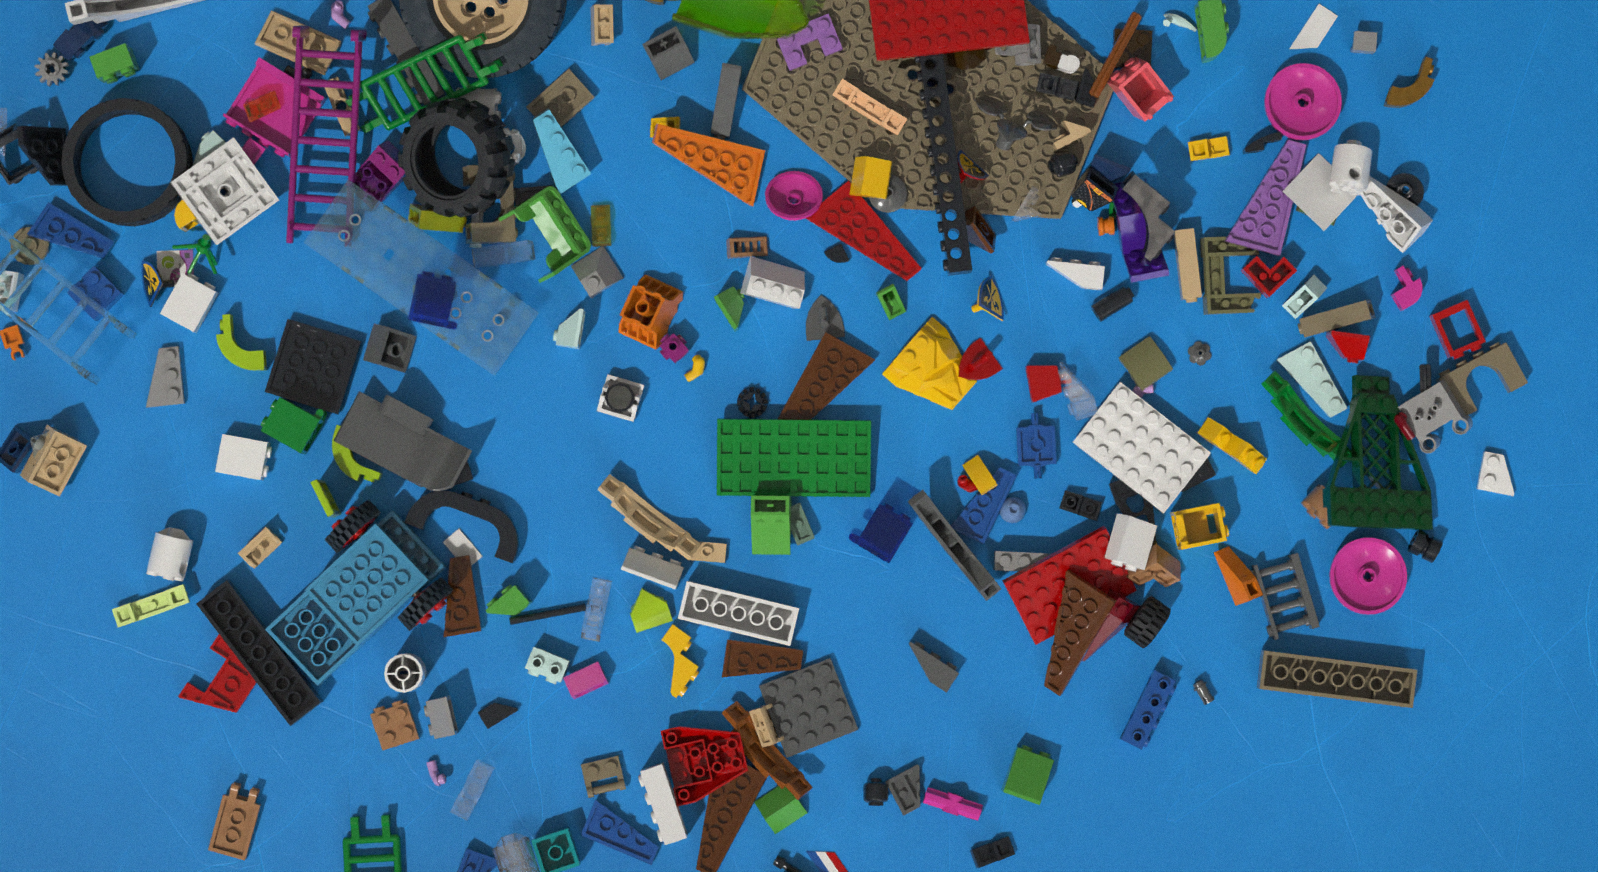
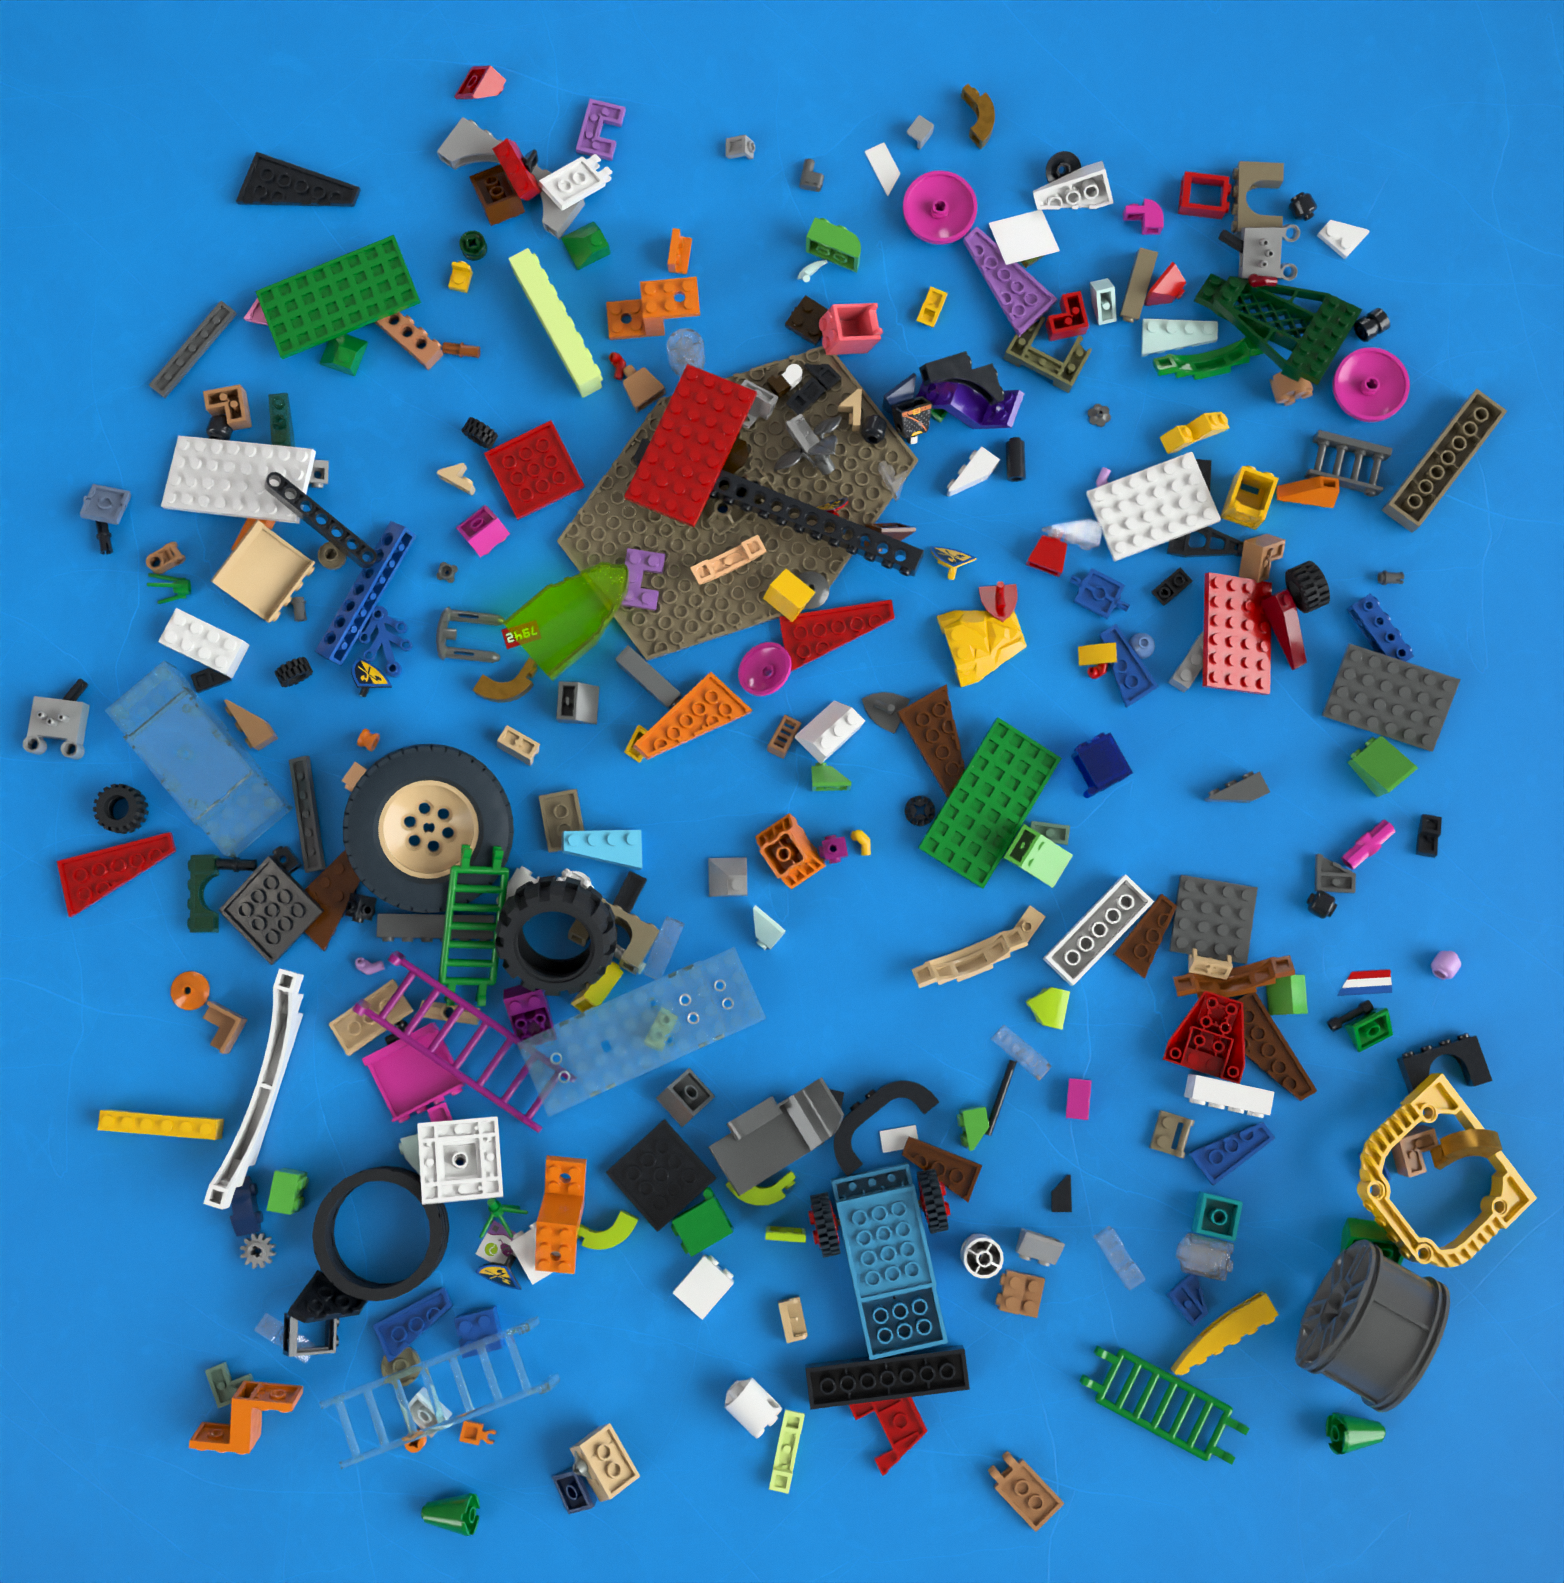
camera: 55 degrees left, 5 degrees down
light grey wing [146,346,185,408] -> none
yellow brick [174,200,200,232] -> none
clear orange slope [243,90,281,122] -> none
clear blue container [408,271,457,330] -> none
lavender arm [426,760,447,786] -> none
bright green windscreen [498,186,591,283] -> none
light aqua brick [525,646,570,684] -> none
clear yellow slope [591,205,611,247] -> none
piece [597,374,645,422] -> none
white slope [621,546,684,589] -> none
yellow arch [661,624,699,698] -> none
black tile [824,244,849,263] -> none
bright green slope [875,284,906,321] -> none
dark grey arch [908,490,1001,601] -> none
reddish brown wing [1044,569,1117,696] -> none
dark orange axle [1089,12,1141,98] -> none
orange wheel [1097,216,1115,236] -> none
white brick [1104,514,1157,572] -> none
olive slope [1118,336,1173,391] -> none
tan brick [1174,228,1202,303] -> none
black slope [1243,132,1282,155] -> none
white cylinder [1329,140,1372,196] -> none
none -> orange bracket [535,1155,587,1274]
none -> light grey hinge [786,414,819,457]
none -> black head [1289,192,1317,221]
none -> dark grey plate [1322,643,1461,752]

